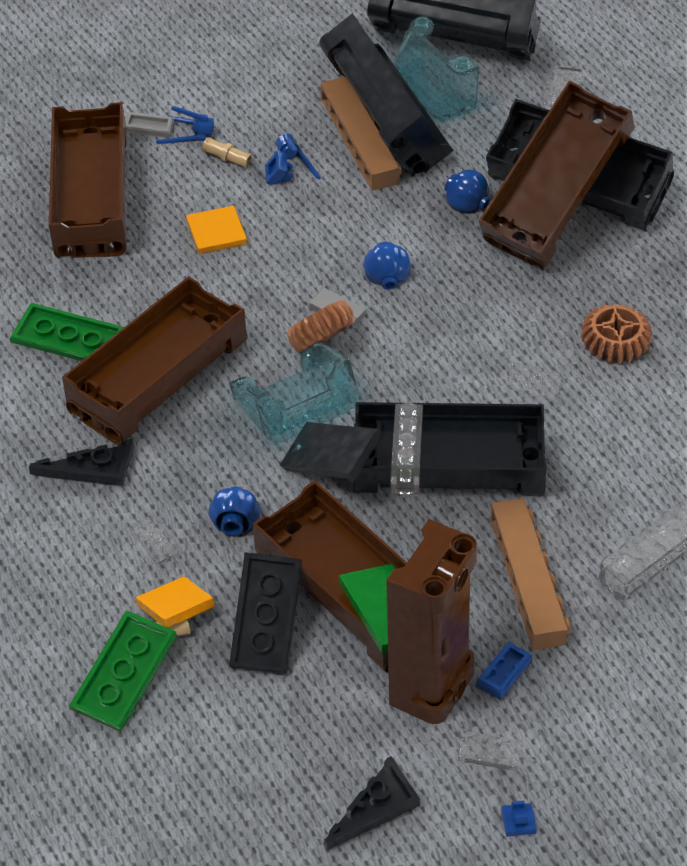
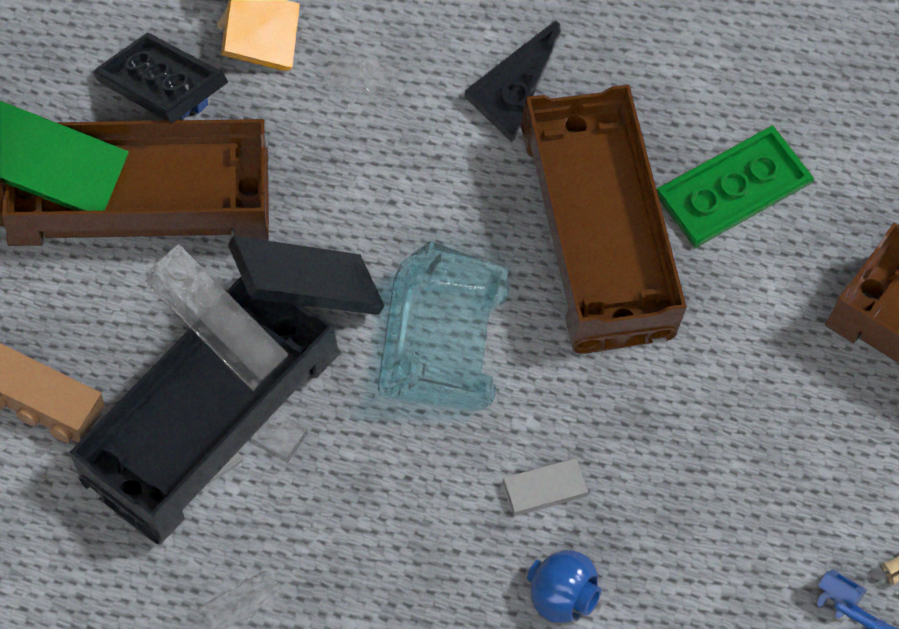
camera: 125 degrees right, 15 degrees up
light orange tile [186,205,247,254] -> none
blue plant [208,486,261,536] -> none
nougat gear [287,300,356,352] -> none

